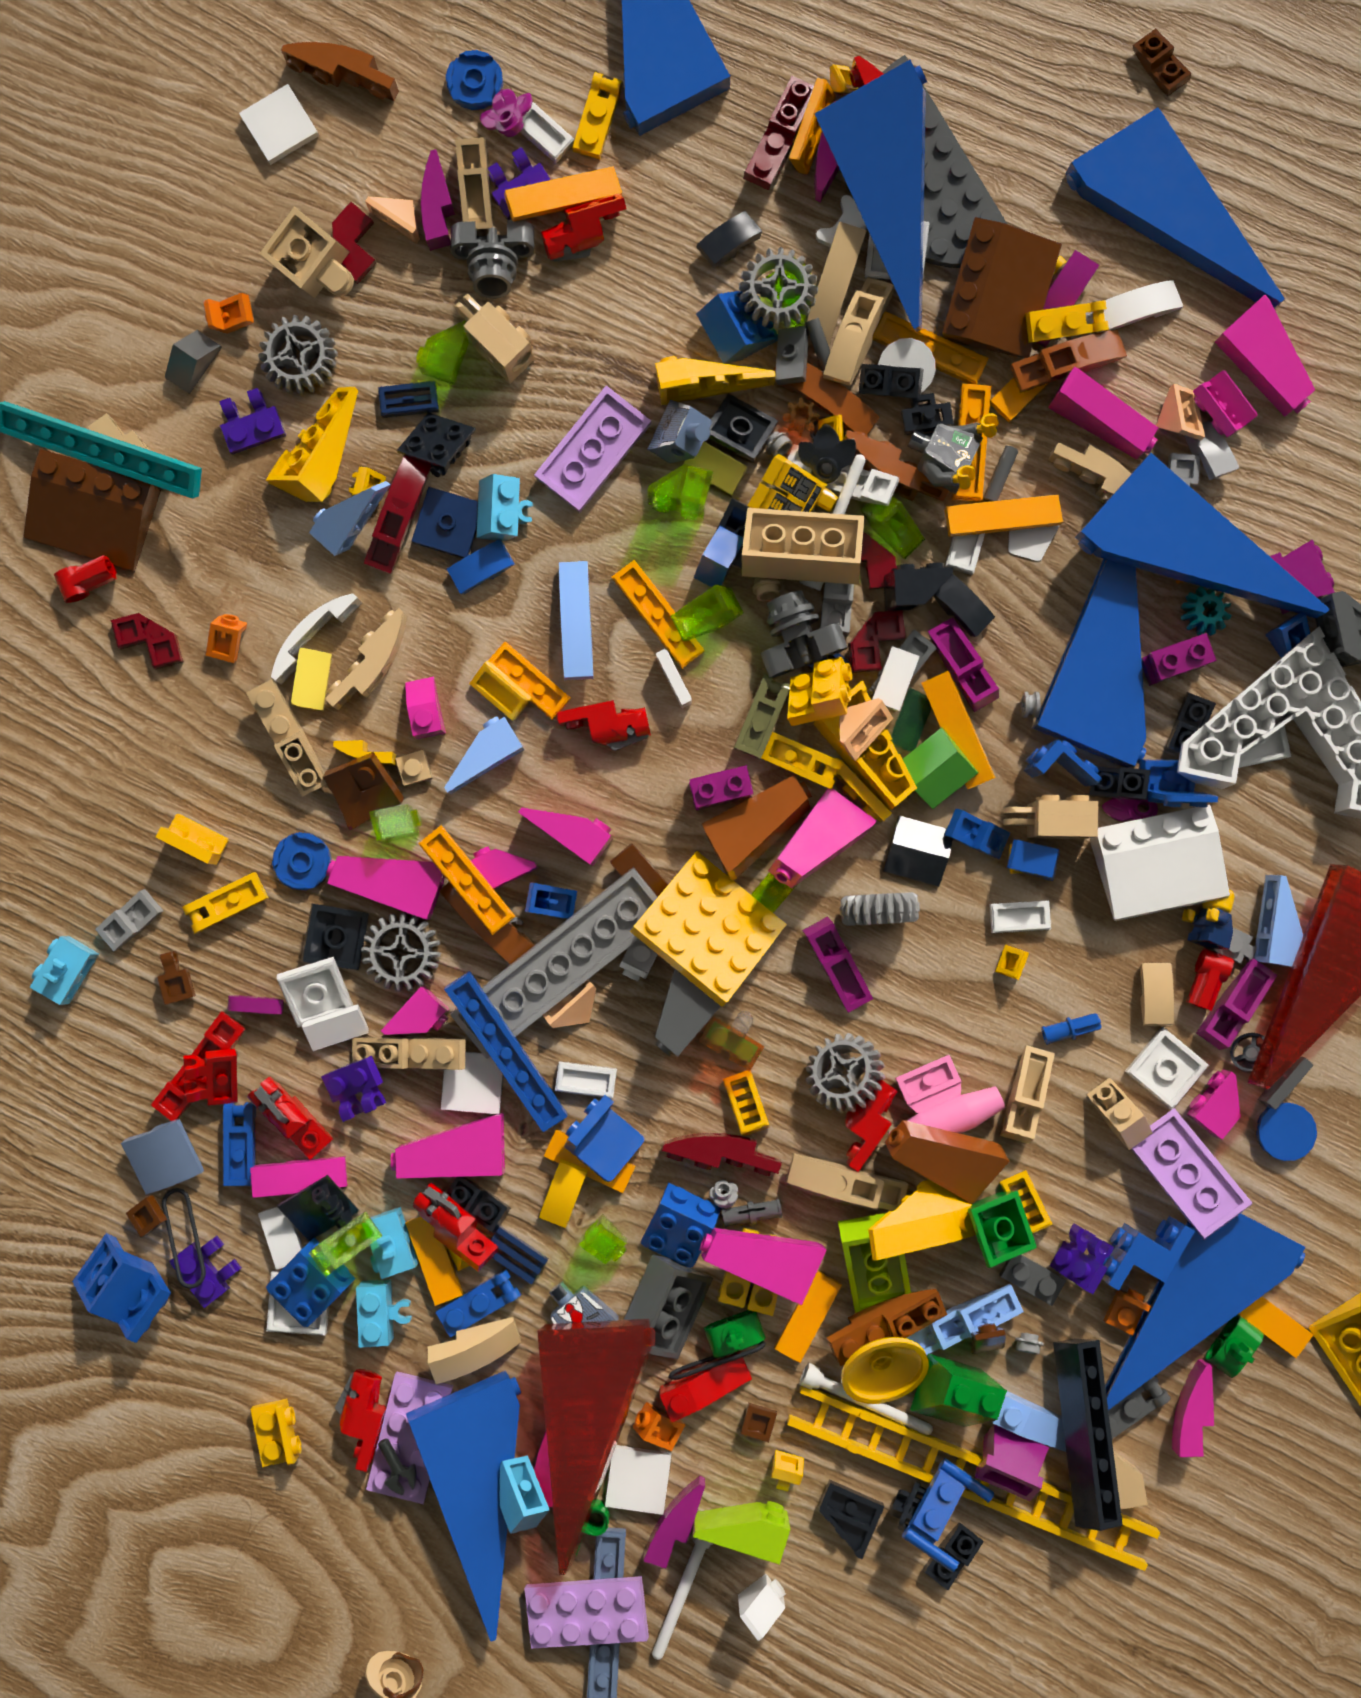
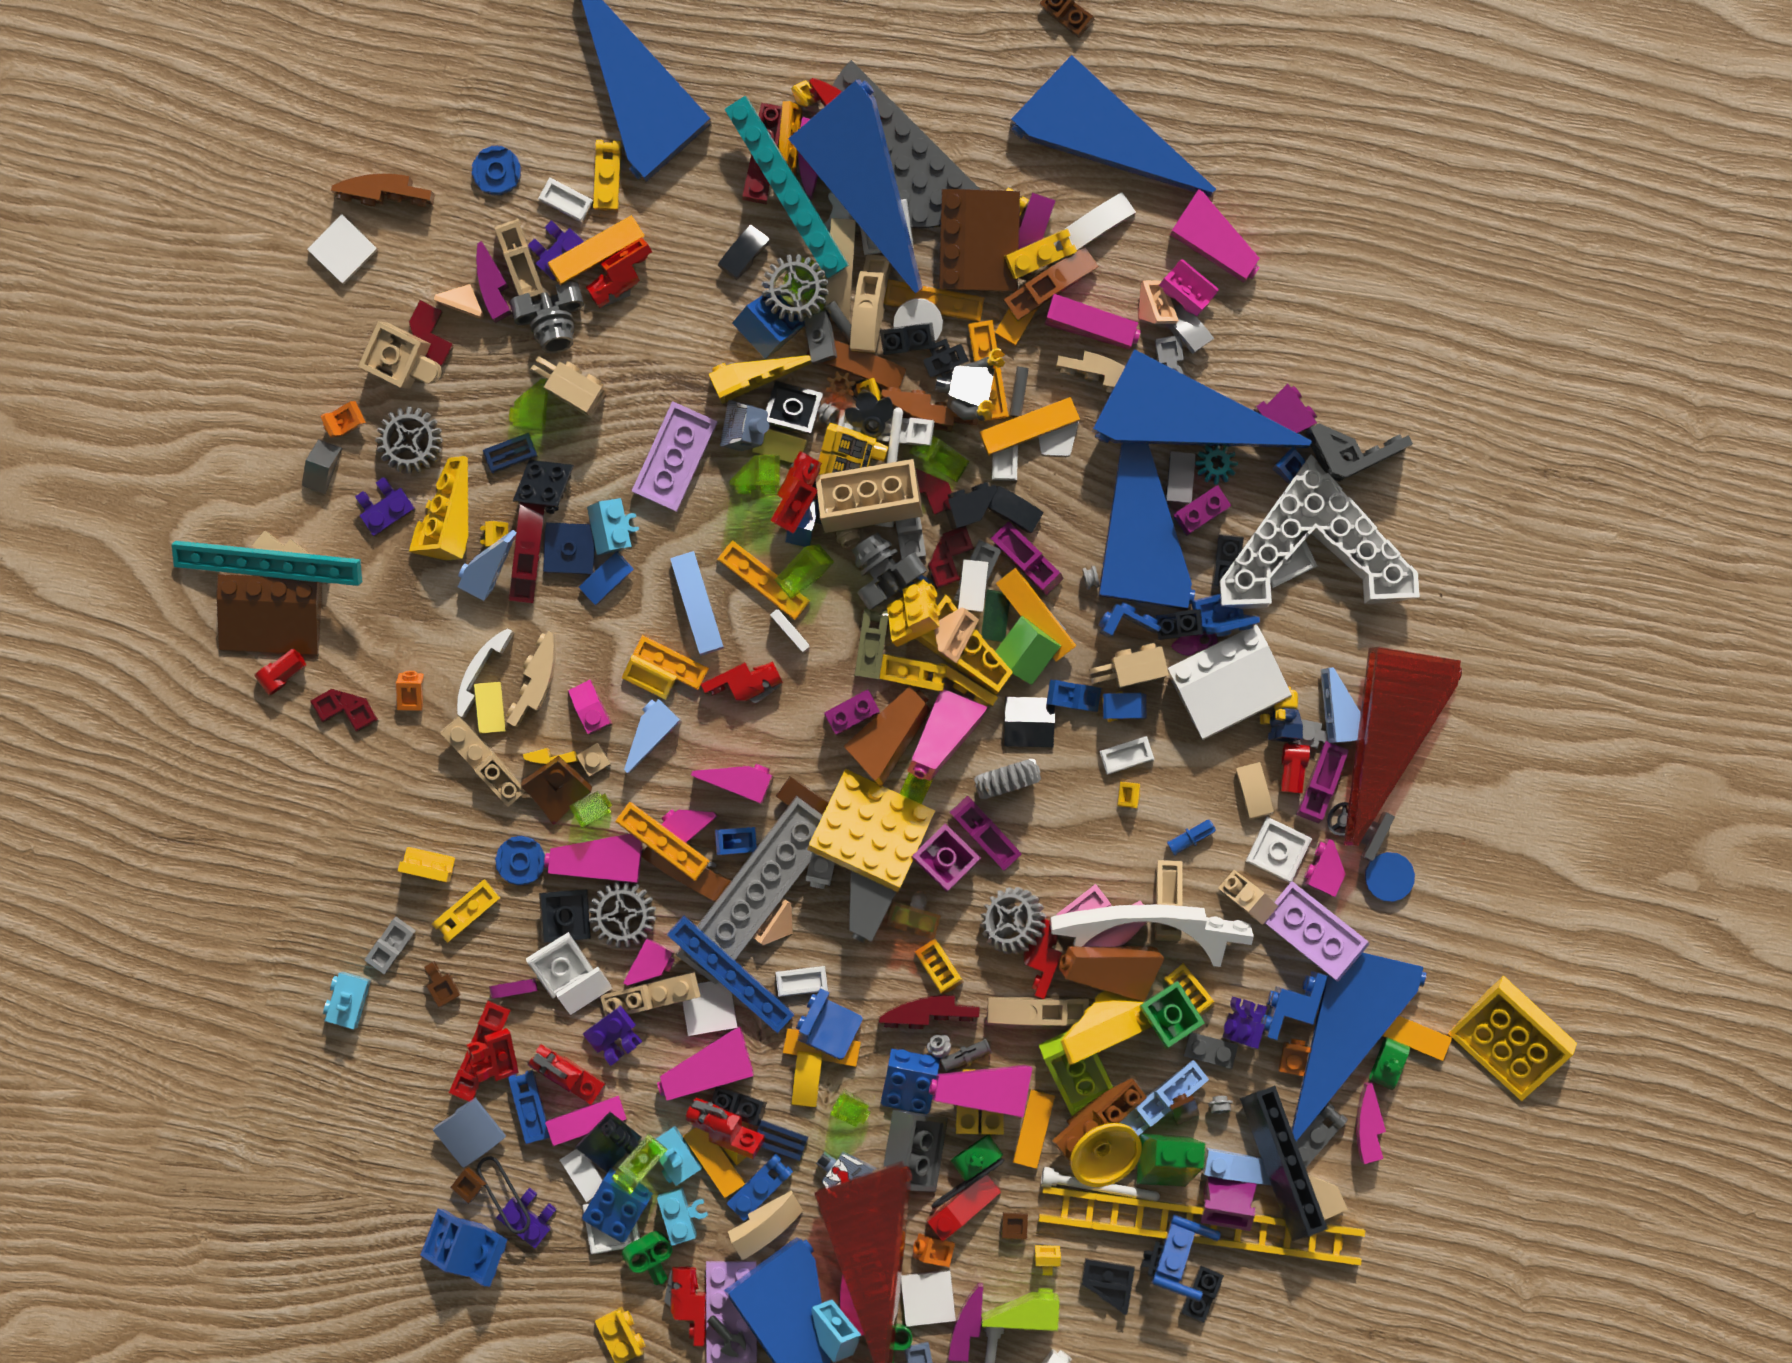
camera: 15 degrees left, 0 degrees up
magenta plate [480,89,533,137] -> none
none -> green beam [622,1231,673,1285]
none -> teal plate [724,96,850,279]
none -> red plate [770,451,822,534]
none -> magenta slope [911,824,981,892]
none -> white slope [1050,904,1254,967]
none -> light grey slope [1166,451,1195,503]

